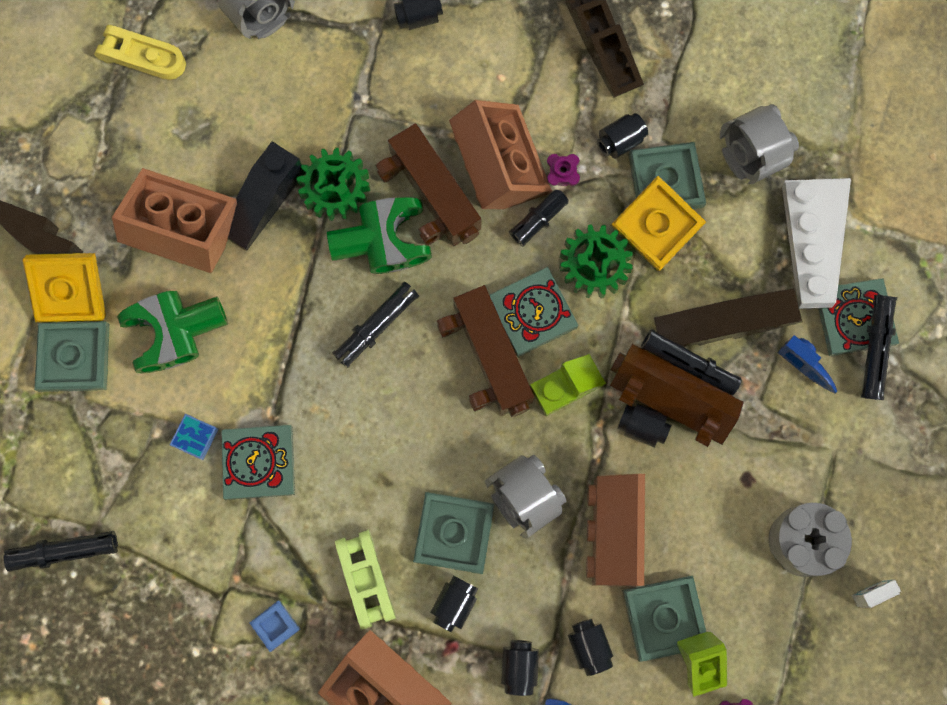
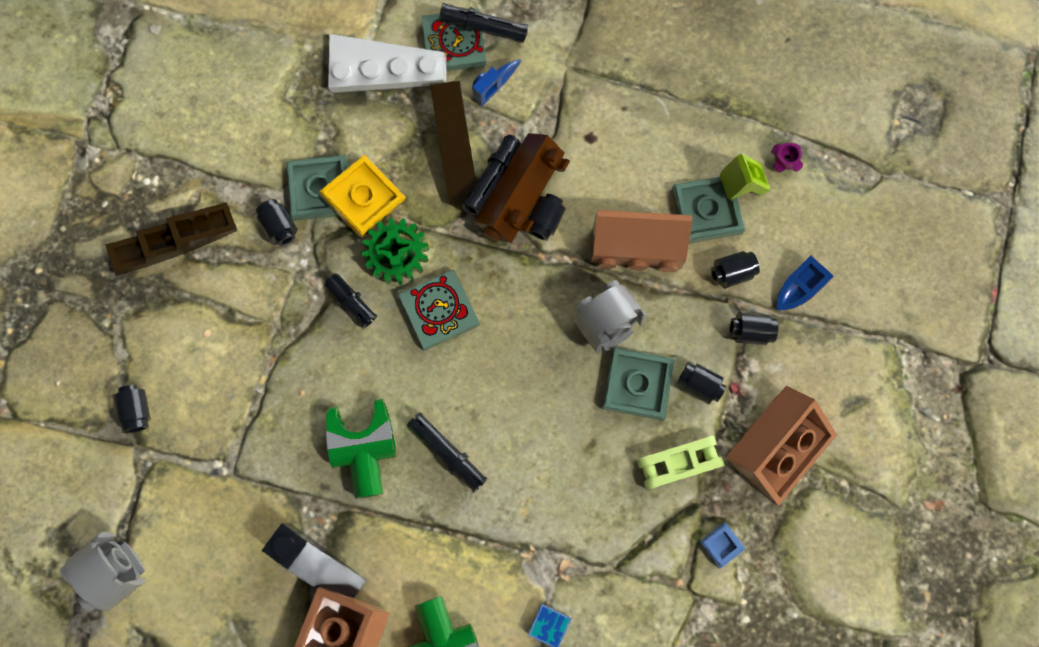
camera: 90 degrees left, 0 degrees up
sand green tile [222,425,295,500] -> none
green gear [297,147,371,221] -> none
reddish brown brick [375,123,482,246] -> none
reddish brown brick [437,285,534,417] -> none
nougat slope [449,100,552,210] -> none
lime slope [530,354,606,416] -> none
magenta plate [547,154,580,186] -> none
light grey brick [720,104,799,184] -> none
light grey brick [769,503,852,577] -> none
white tile [852,580,901,608] -> none

